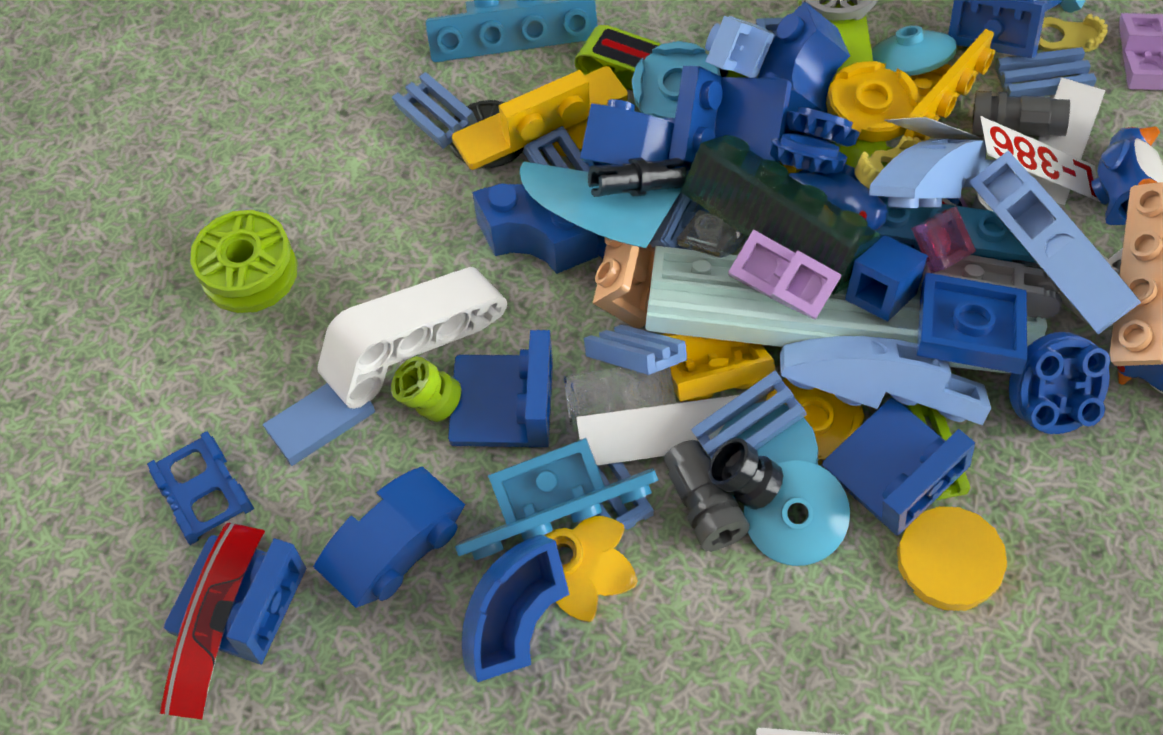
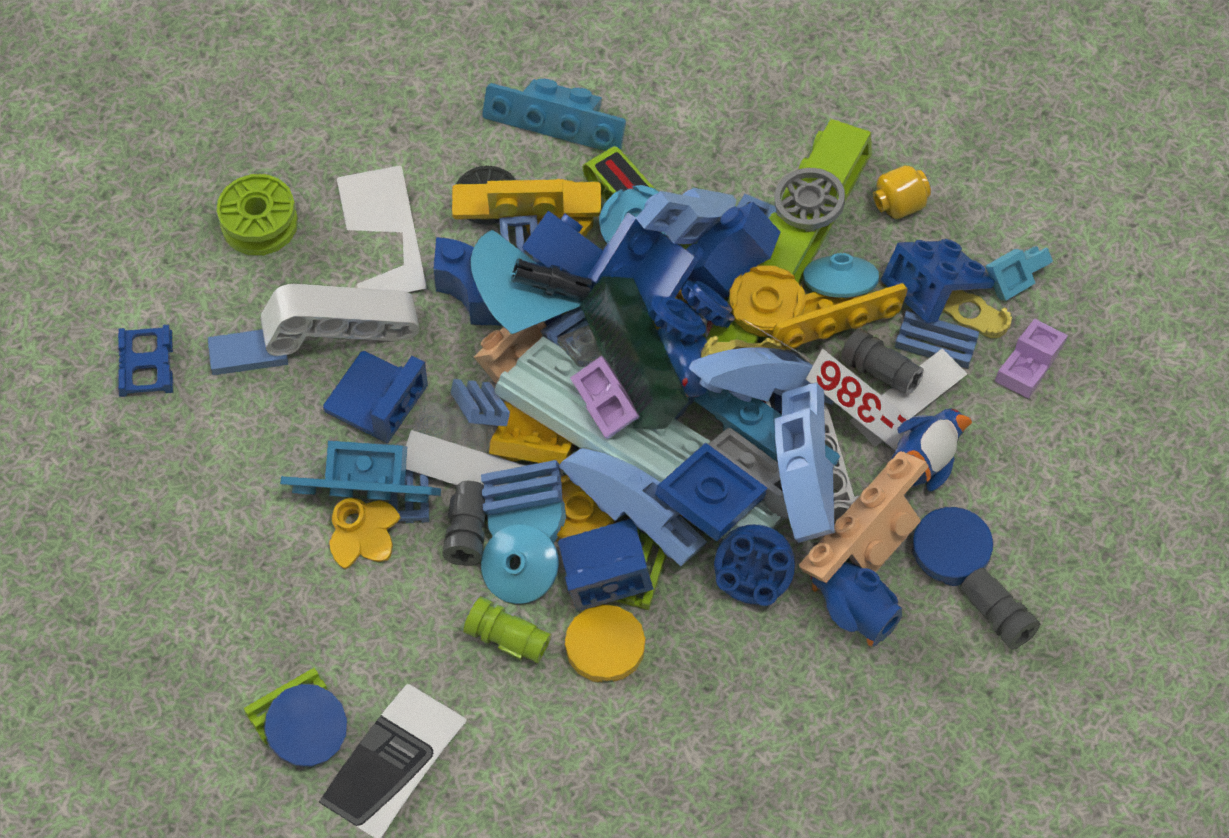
camera: 25 degrees right, 0 degrees up
red sticker [160,523,265,720] -> none
blue bracket [164,535,307,665] -> none
blue brick [313,466,466,608] -> none
lime wheel [391,356,461,422] -> none
medium blue tile [392,72,477,149] -> none
blue brick [462,535,569,682] -> none
black wheel [708,438,783,510] -> none
blue brick [845,235,928,322] -> none
clear pink plate [911,206,976,273] -> none
none -> white sticker [337,166,427,292]
none -> lime axle [463,596,552,663]

